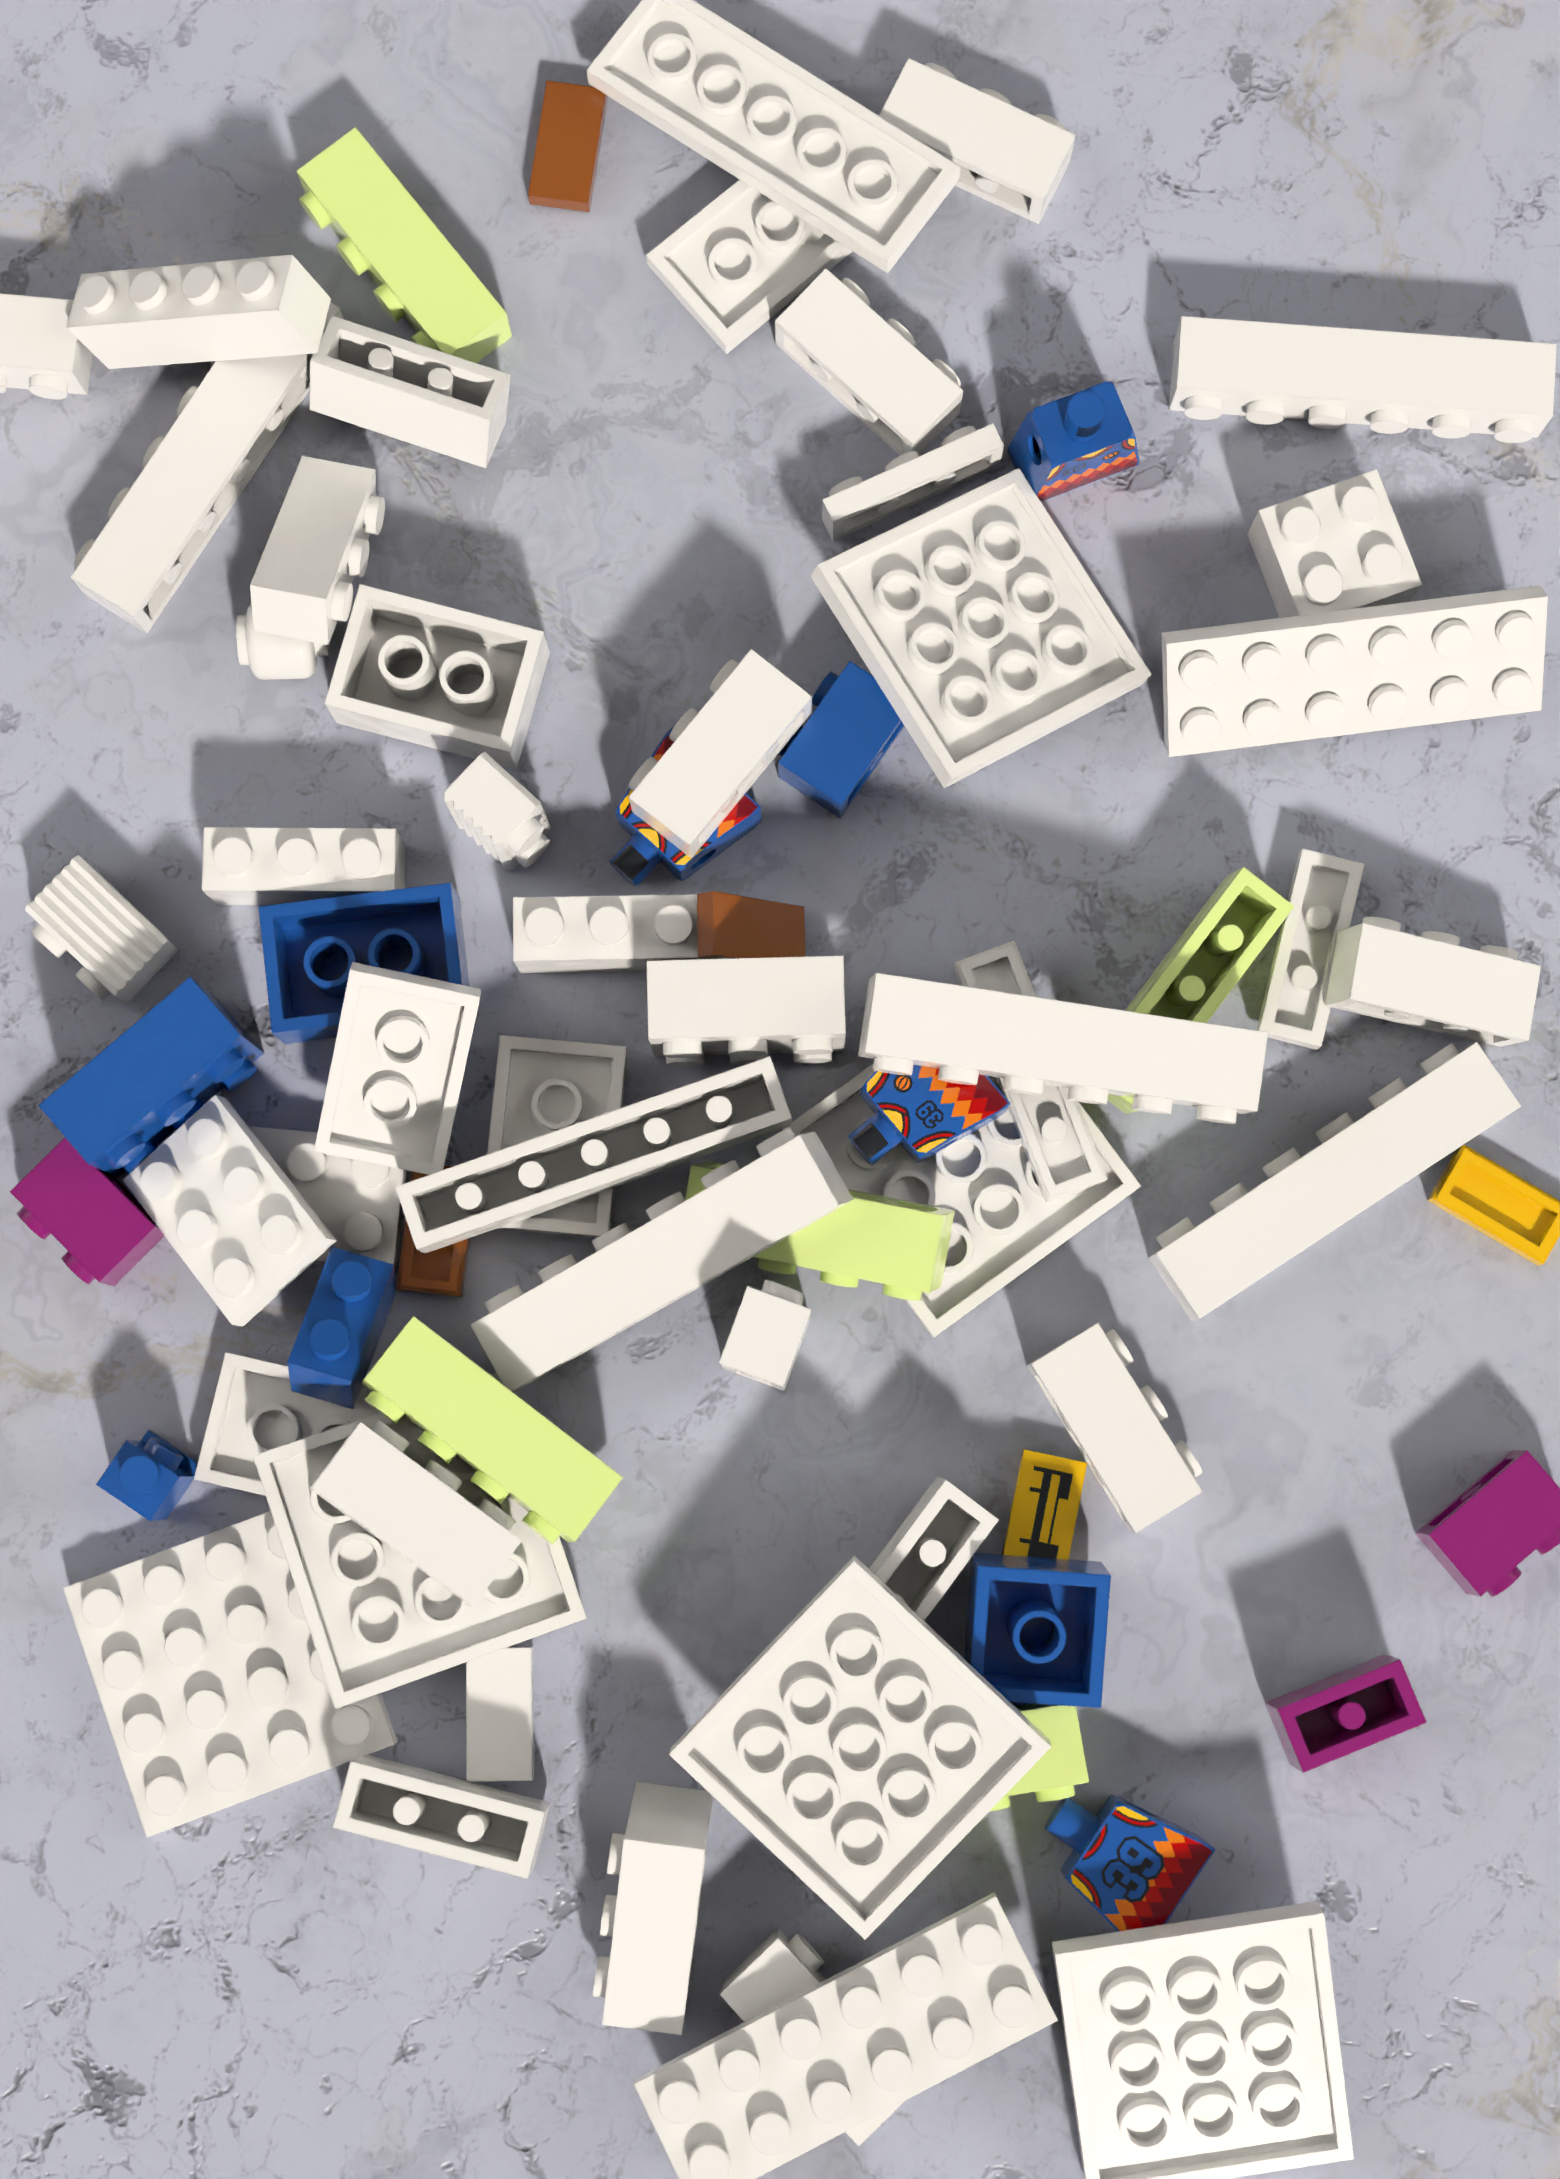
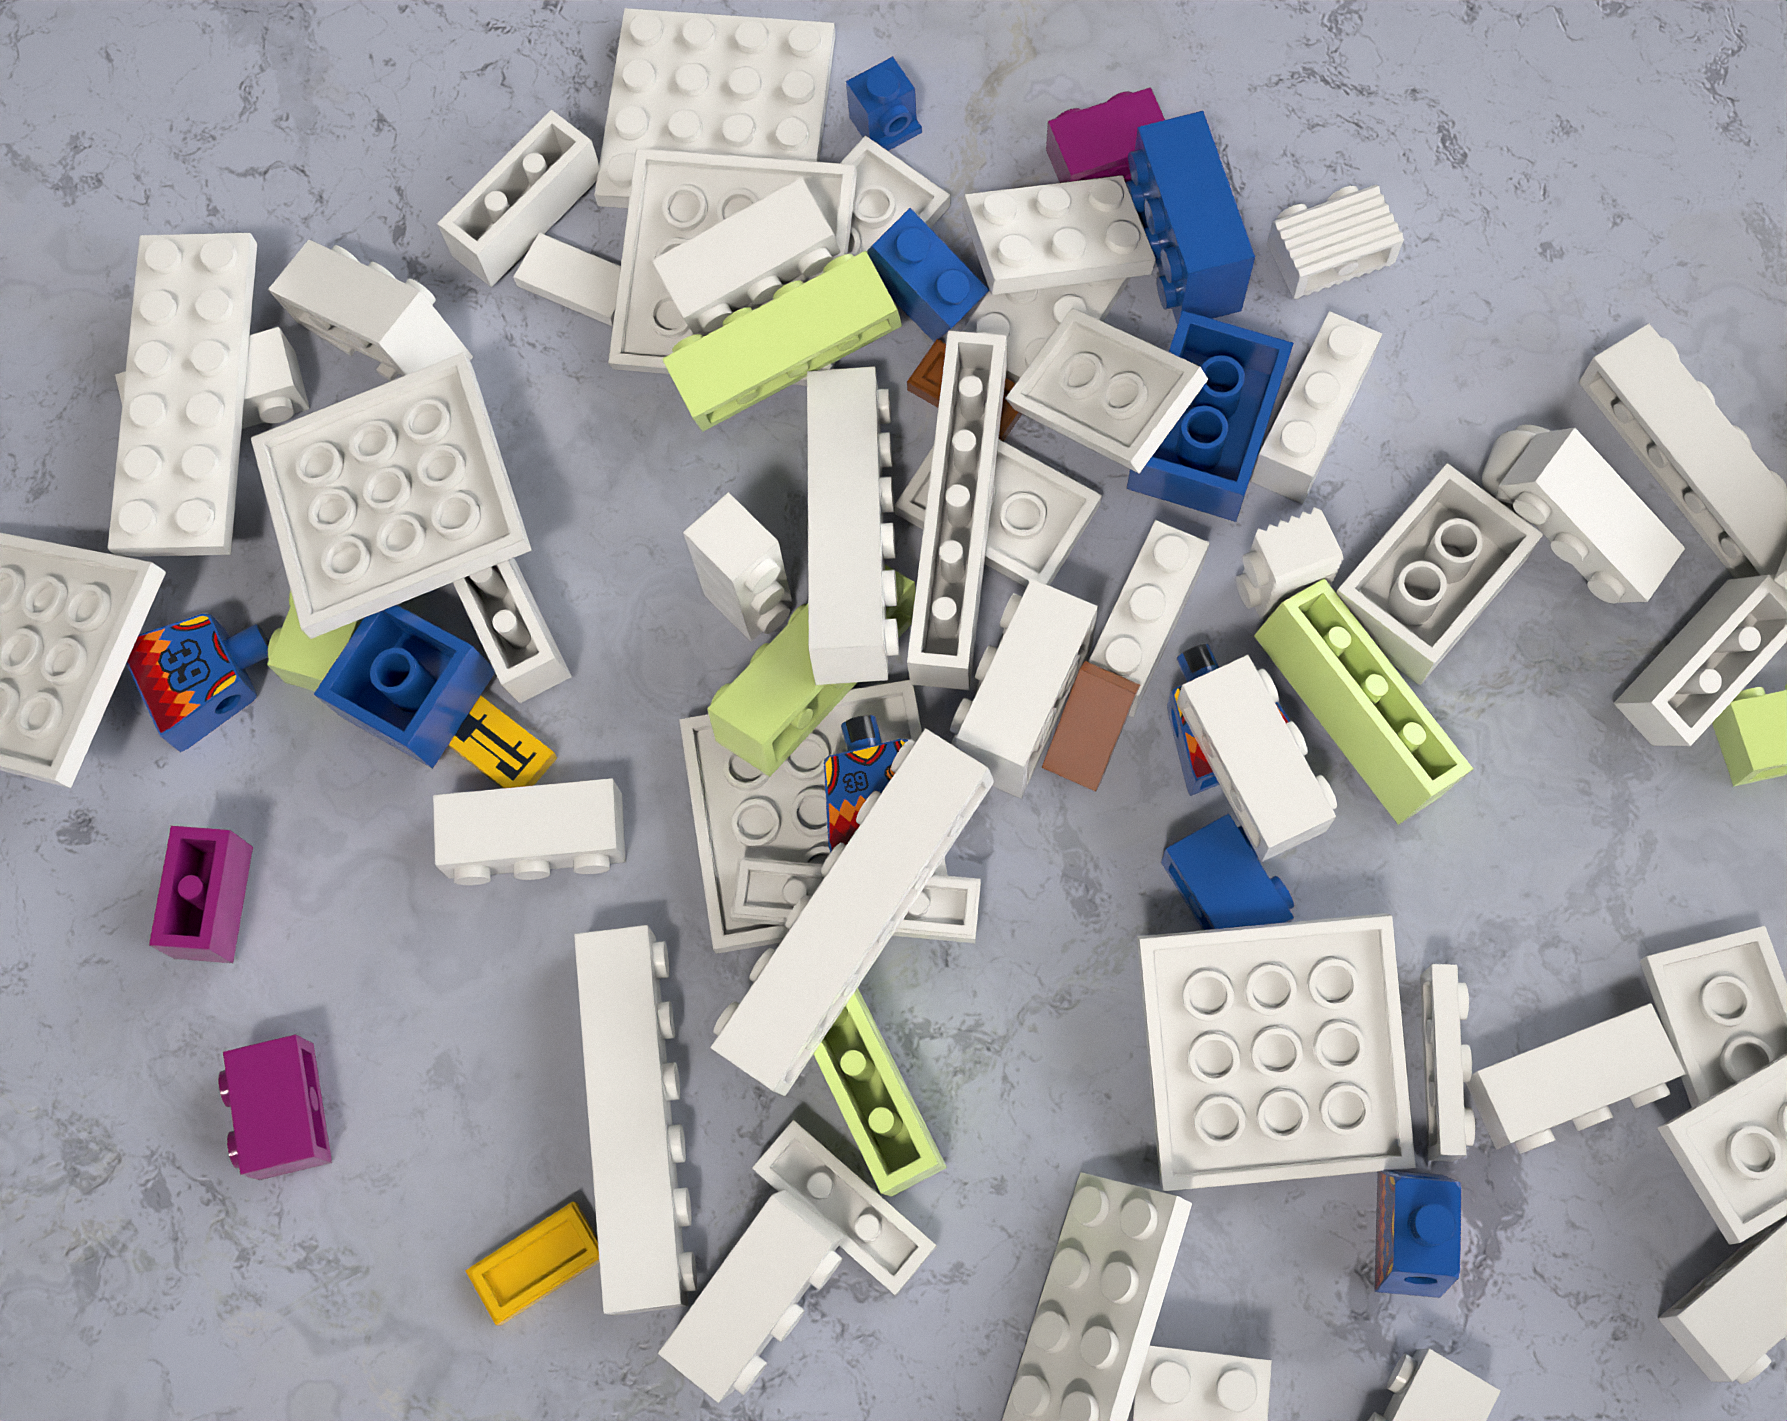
camera: 120 degrees right, 10 degrees down
none -> yellowish green brick [1254,578,1473,825]

